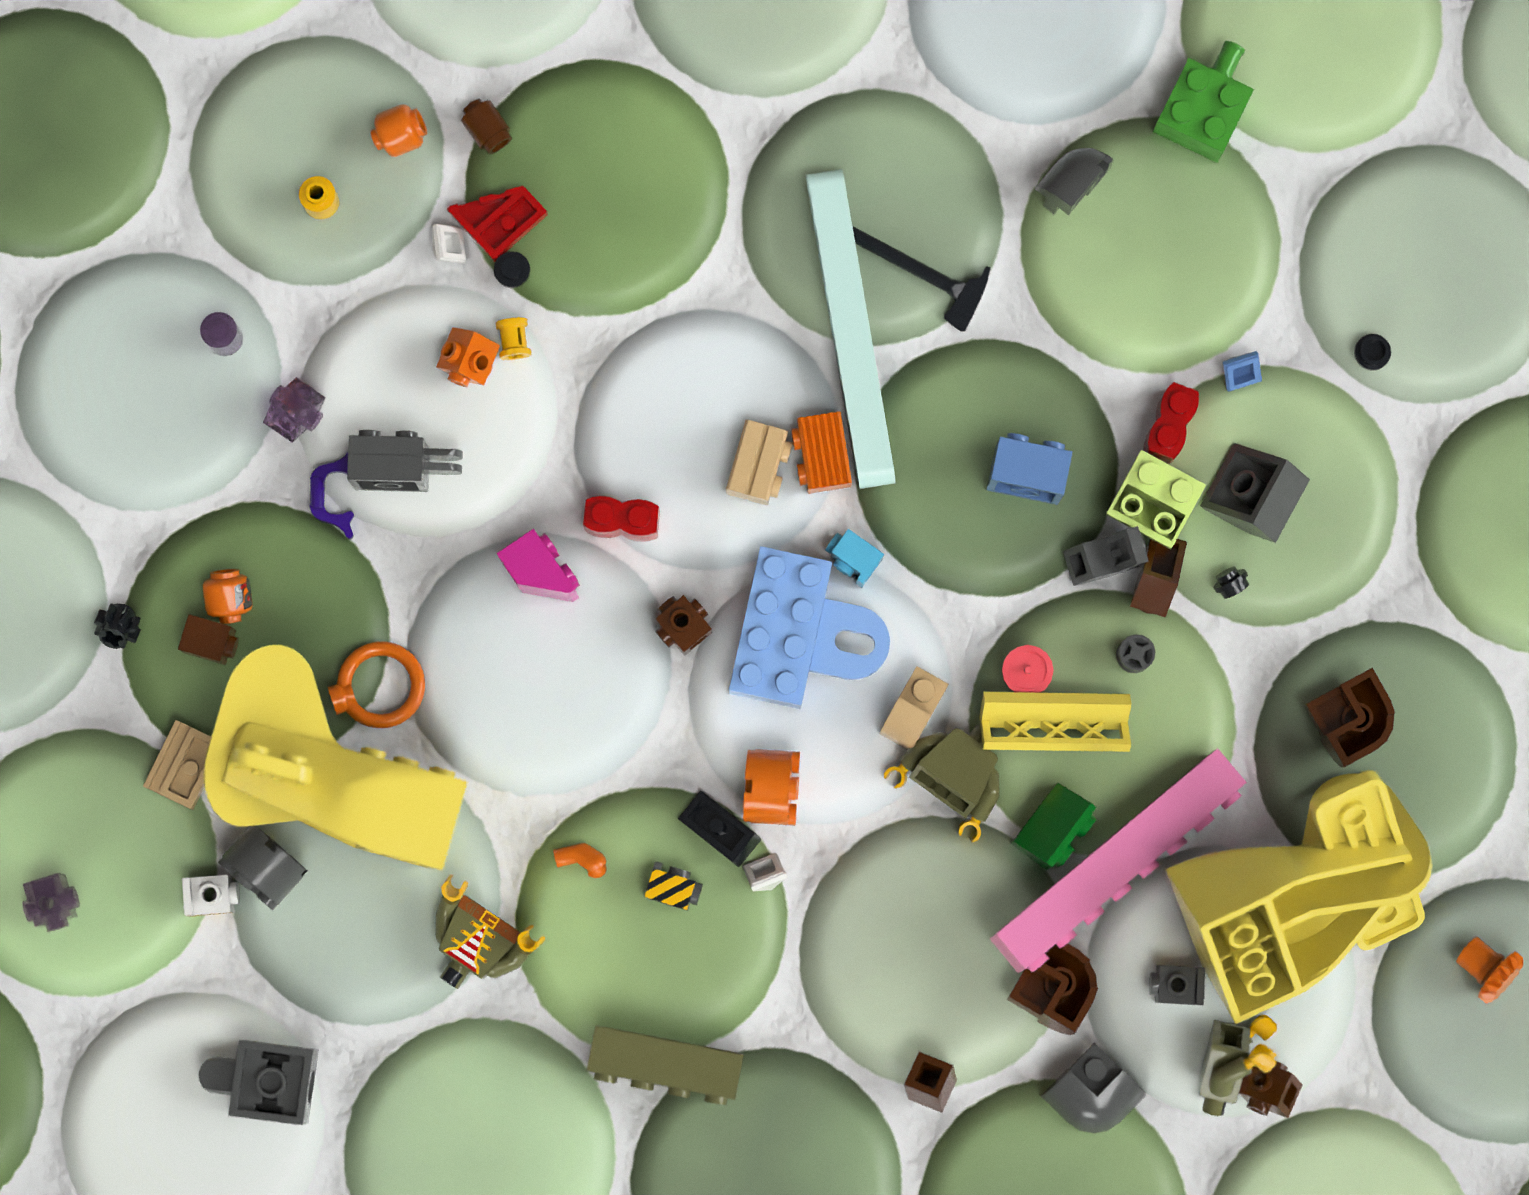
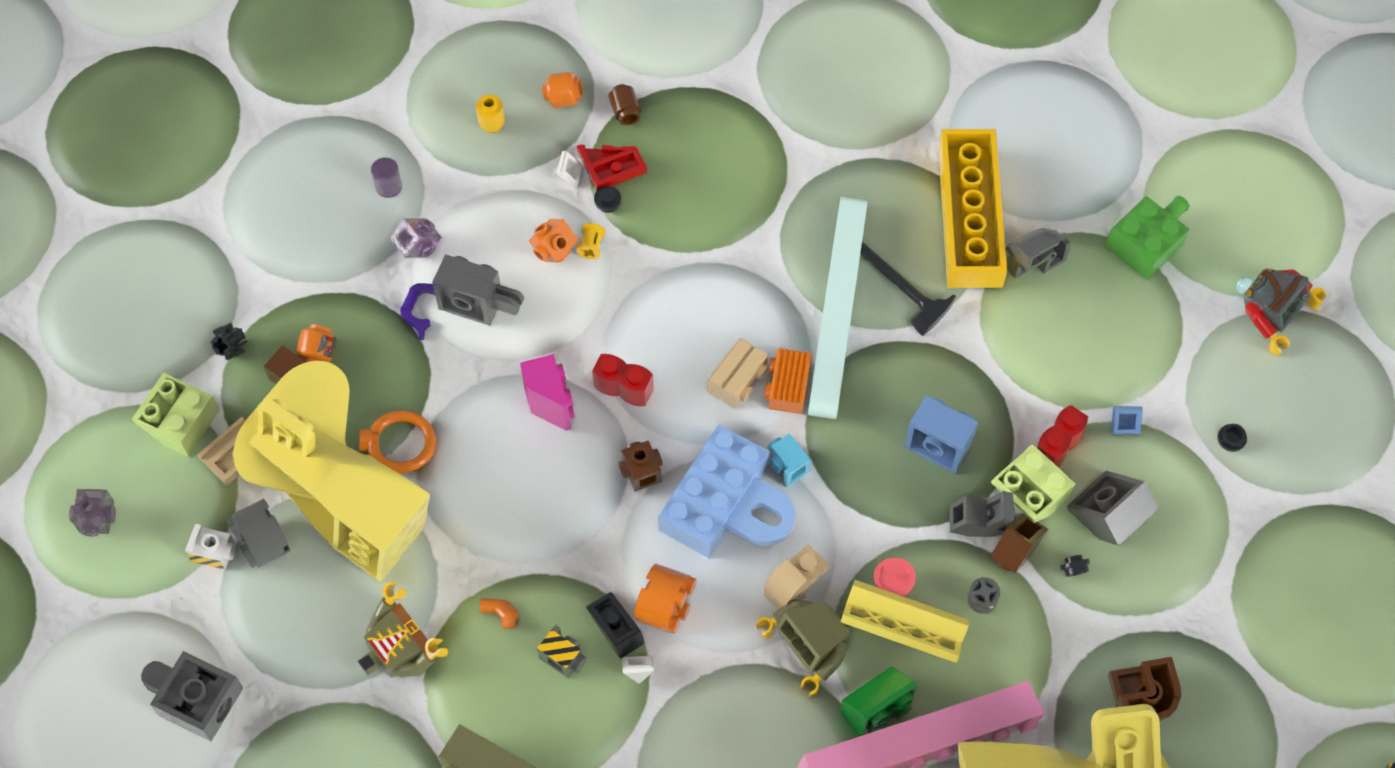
camera: 20 degrees right, 20 degrees down
none -> yellowish green slope [132,373,220,457]
none -> yellow brick [938,129,1007,288]
none -> torso [1236,268,1326,356]

